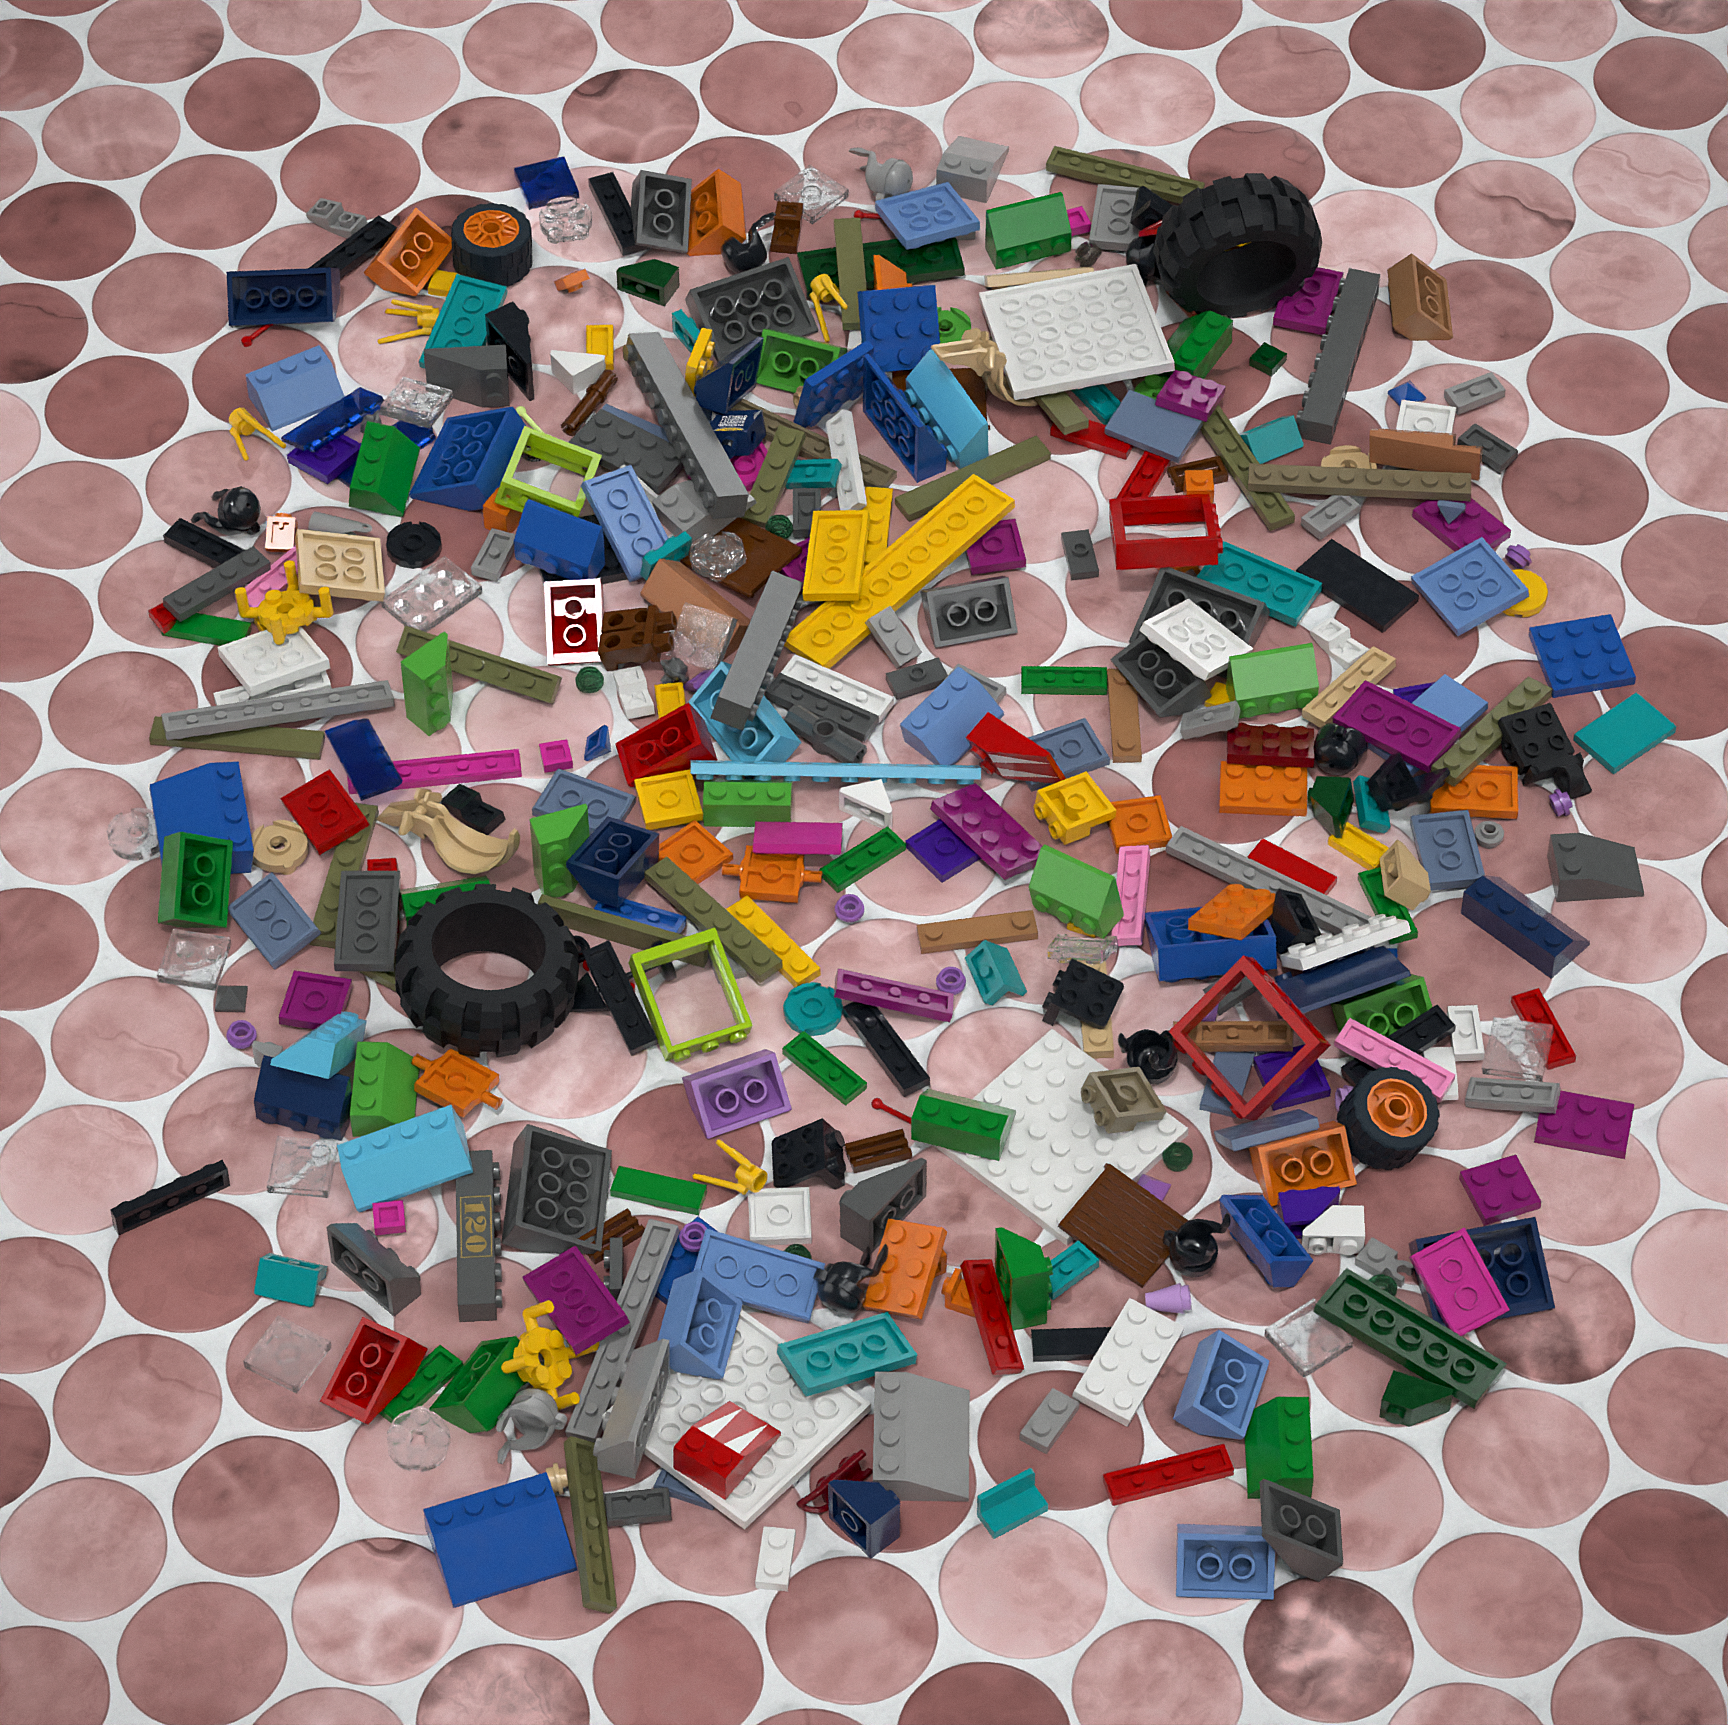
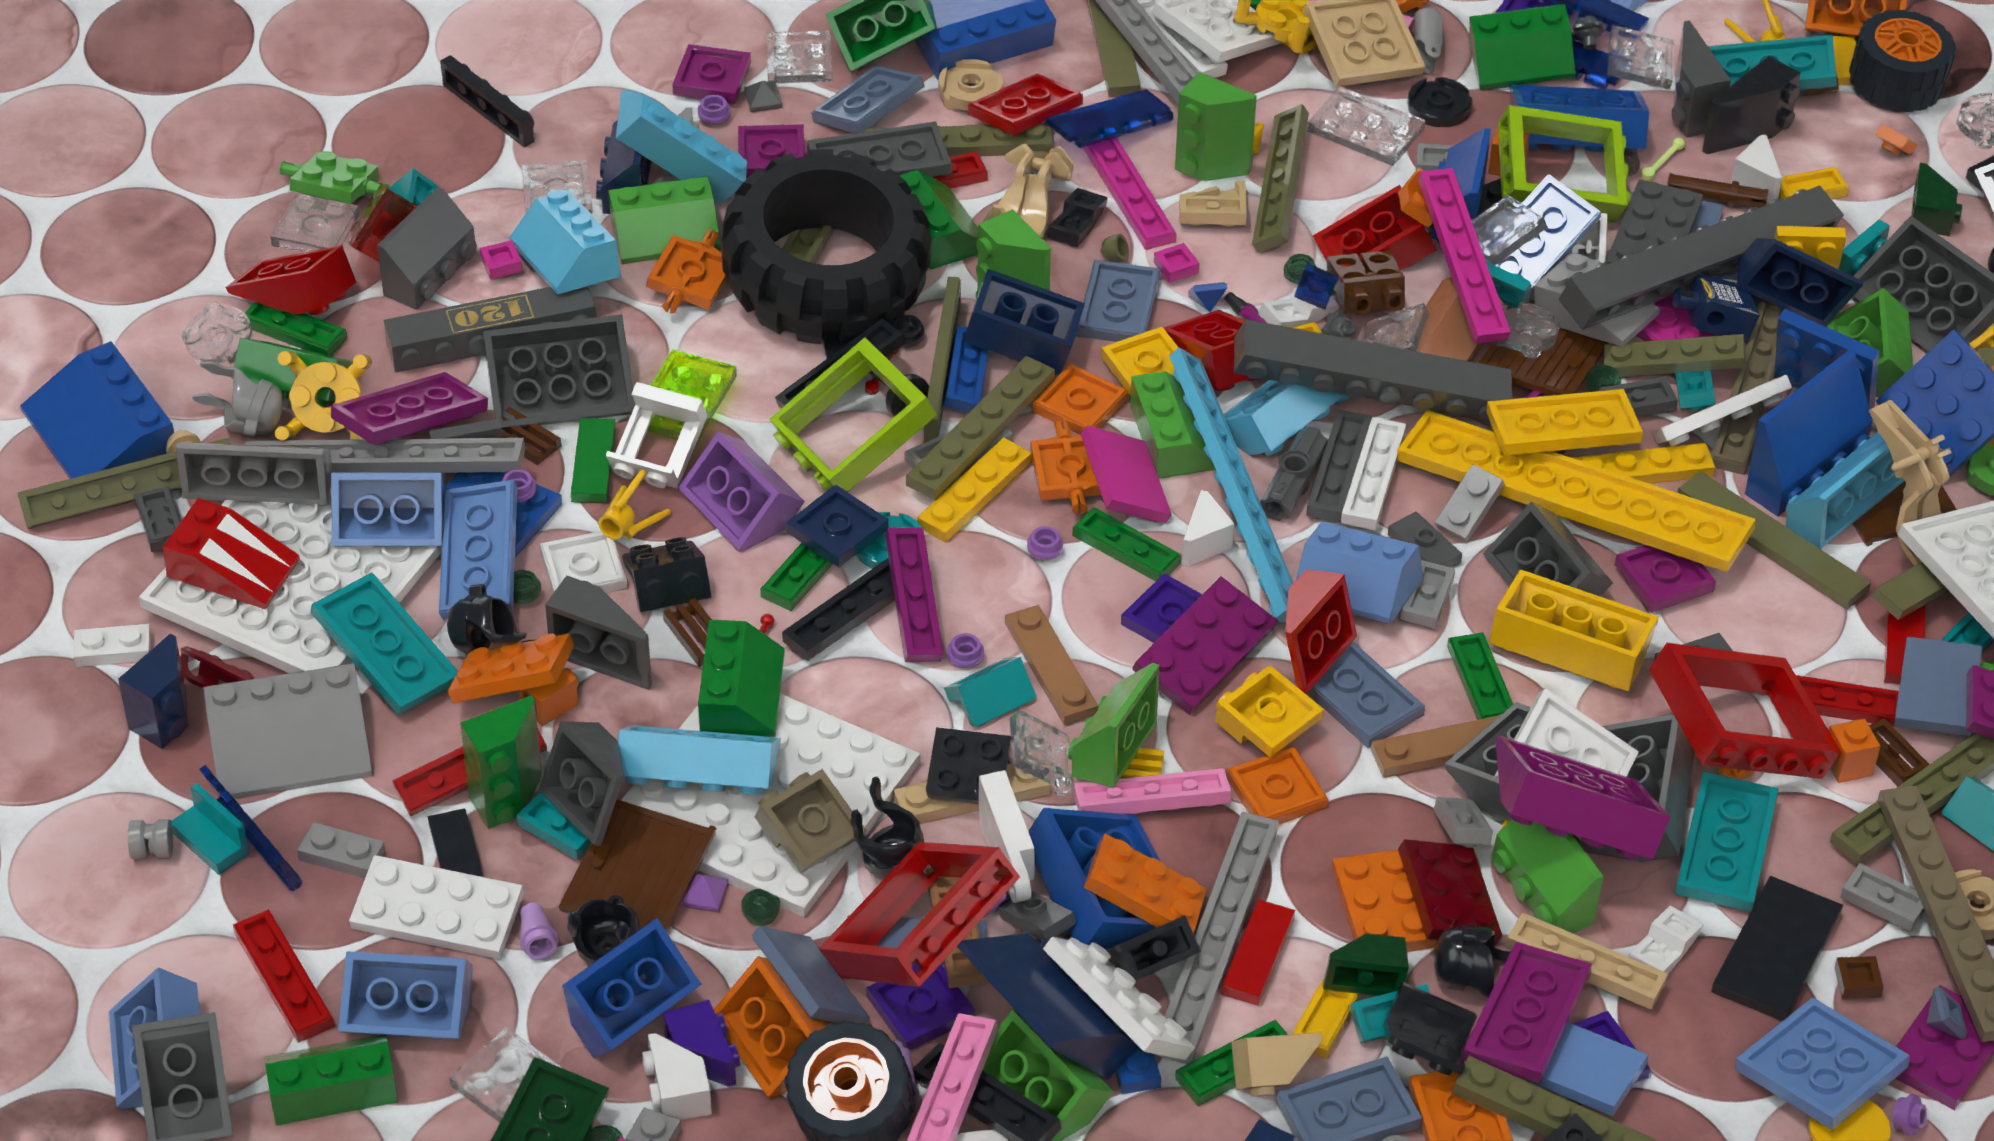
camera: 75 degrees right, 5 degrees down
none -> light grey wheel [128,819,173,859]
none -> clear blue windscreen [199,765,302,891]
none -> bright green plate [279,151,389,204]
none -> clear red slope [346,184,417,262]
none -> dark grey slope [539,721,624,846]
none -> white panel [606,382,708,489]
none -> medium azure slope [618,725,781,795]
none -> clear neon green plate [647,349,737,444]
none -> magenta plate [672,44,751,103]
none -> dark blue plate [786,485,889,568]
none -> white piece [979,770,1035,903]
none -> olive hinge [1100,234,1129,262]
none -> tan wing [1179,180,1247,227]
none -> piece [1224,292,1267,323]
none -> clear blue plate [1294,264,1339,310]
none -> orange bracket [1398,168,1433,228]
none -> dark pink plate [1418,168,1511,344]
none -> clear plate [1472,195,1548,266]
none -> yellow slope [1489,569,1659,692]
none -> magenta slope [1496,735,1670,860]
none -> reddish brown plate [1834,956,1884,999]

